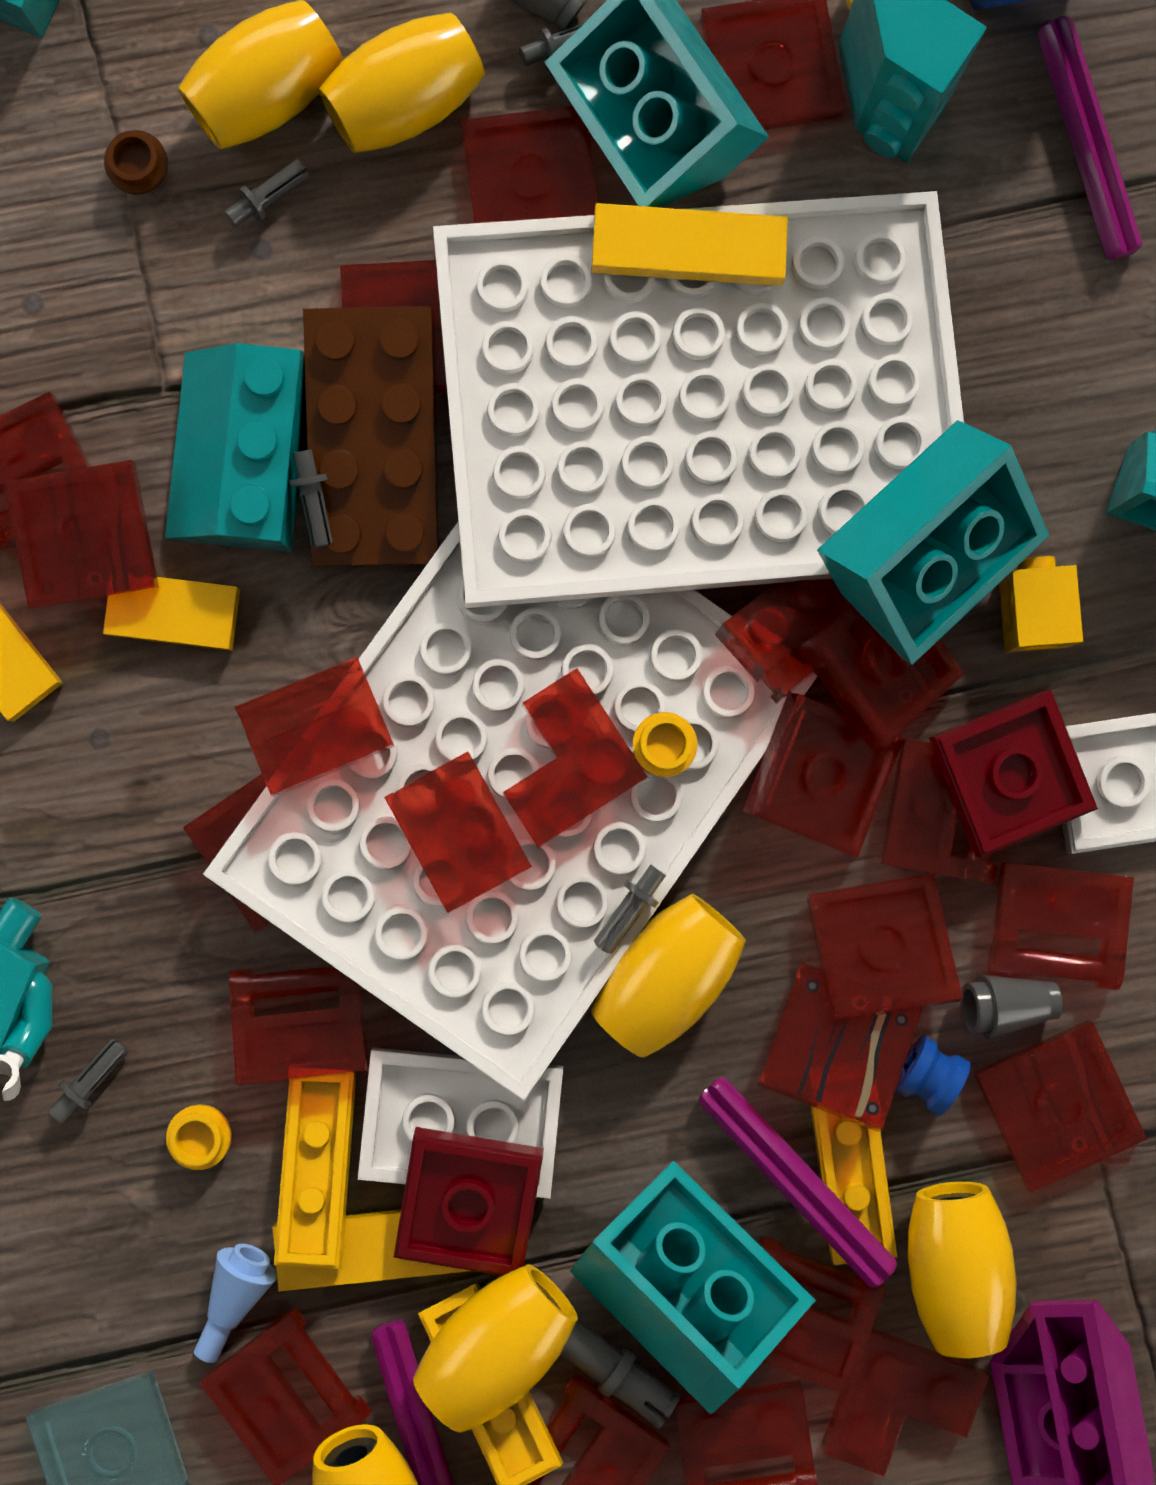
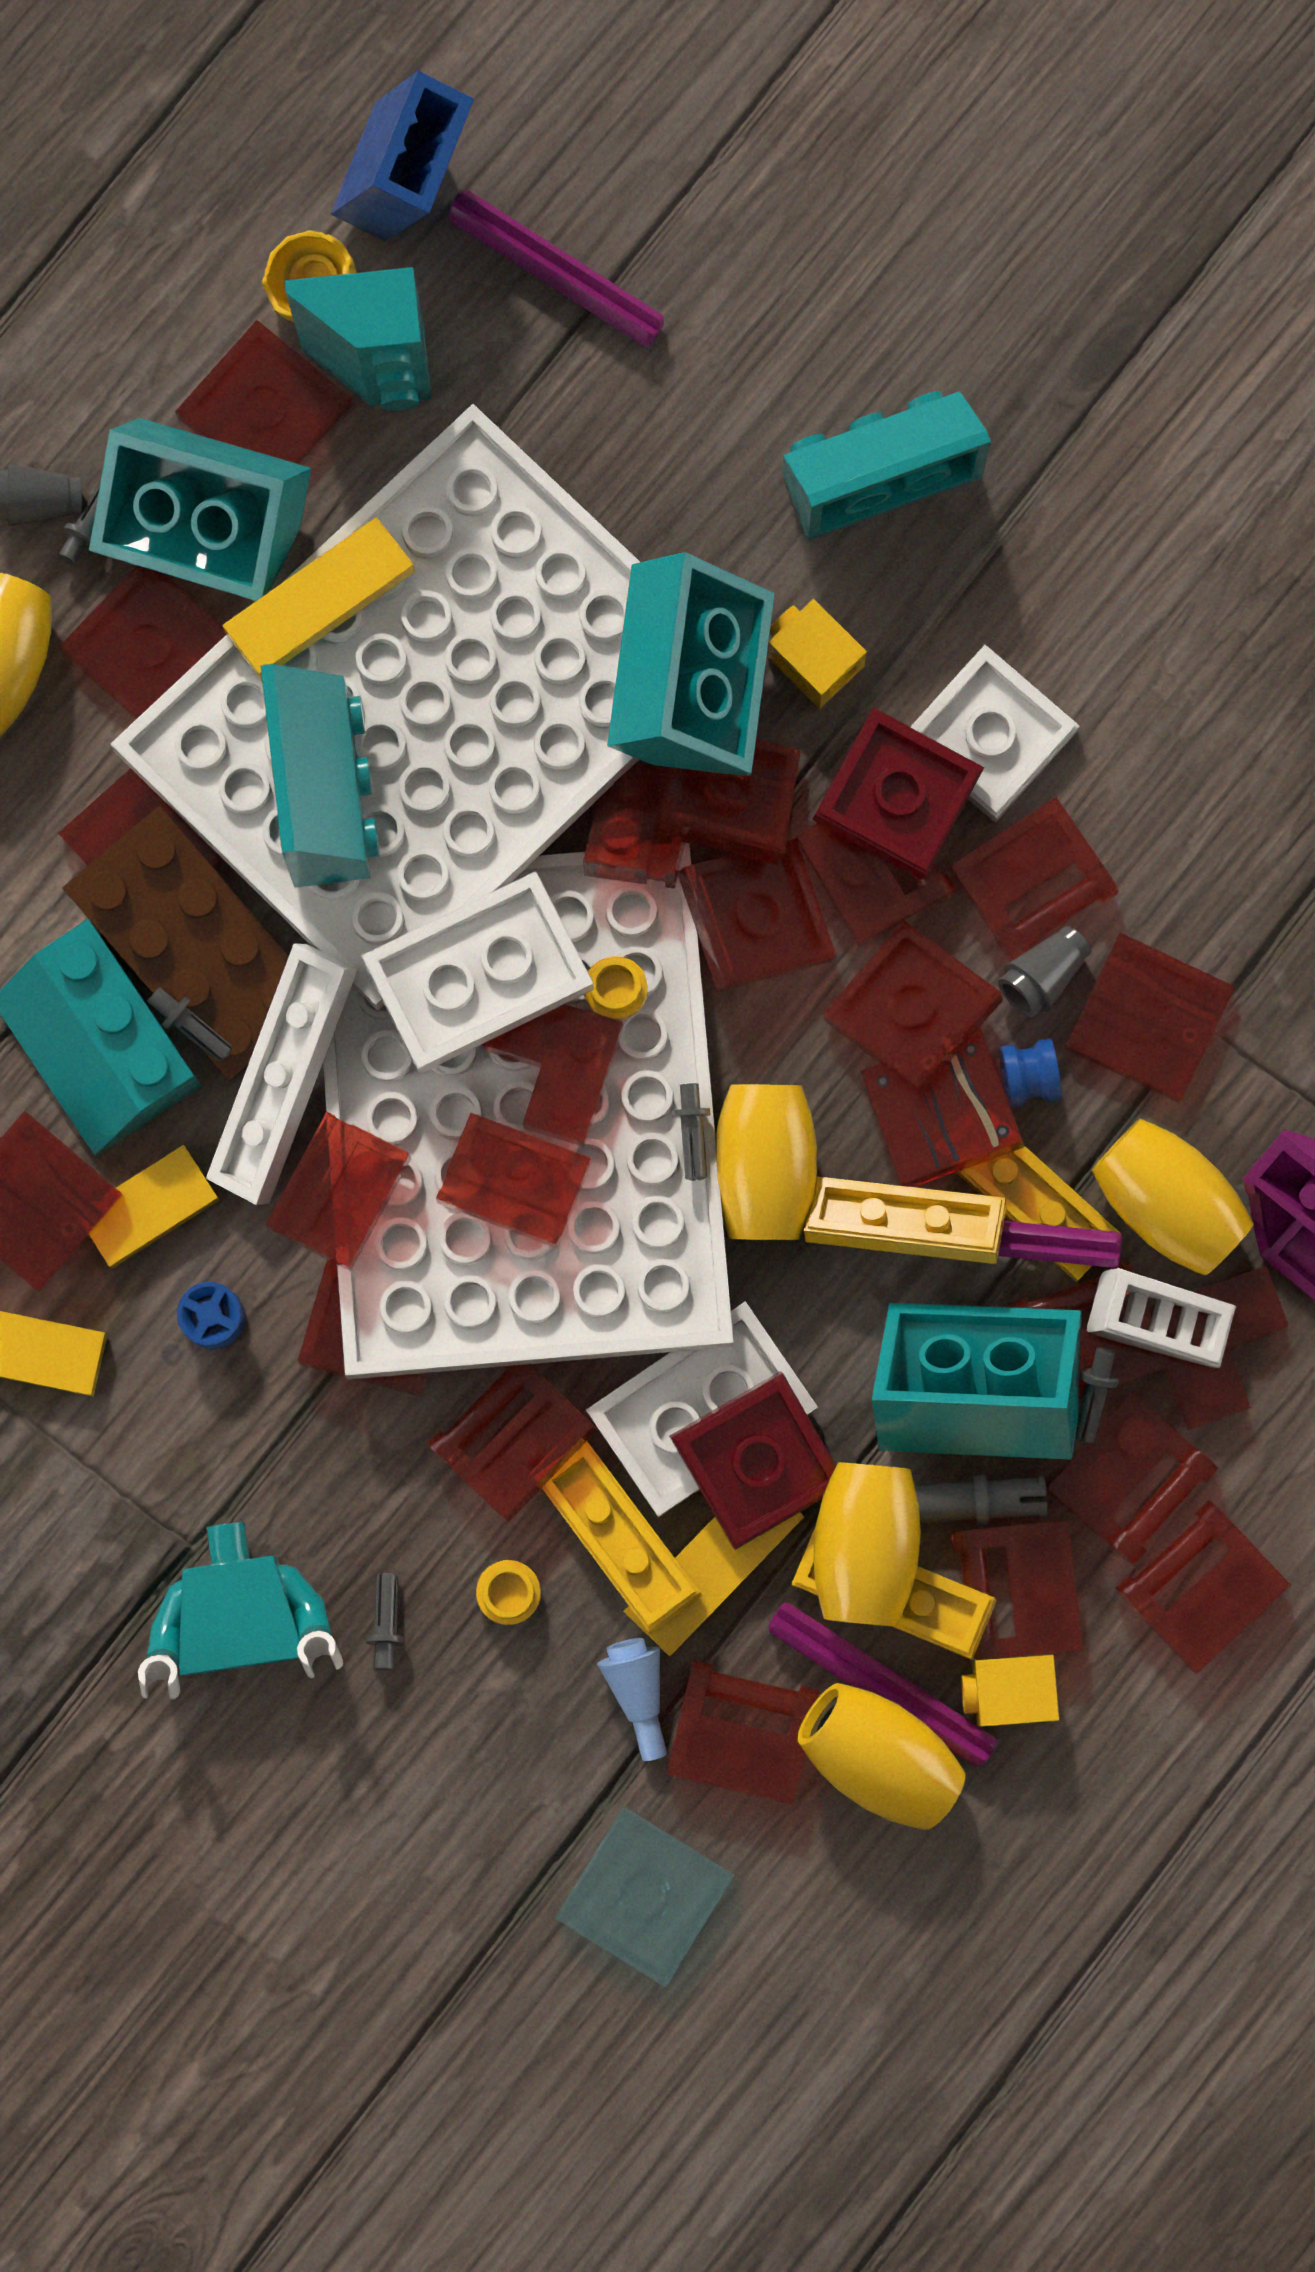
camera: 35 degrees left, 5 degrees down
none -> blue wheel [177,1282,246,1350]
none -> white plate [206,943,358,1205]
none -> teal slope [260,664,380,888]
none -> white plate [361,871,594,1074]
none -> yellow tile [804,1176,1006,1264]
none -> dark grey piece [1075,1347,1119,1443]
none -> white slope [1087,1268,1236,1368]

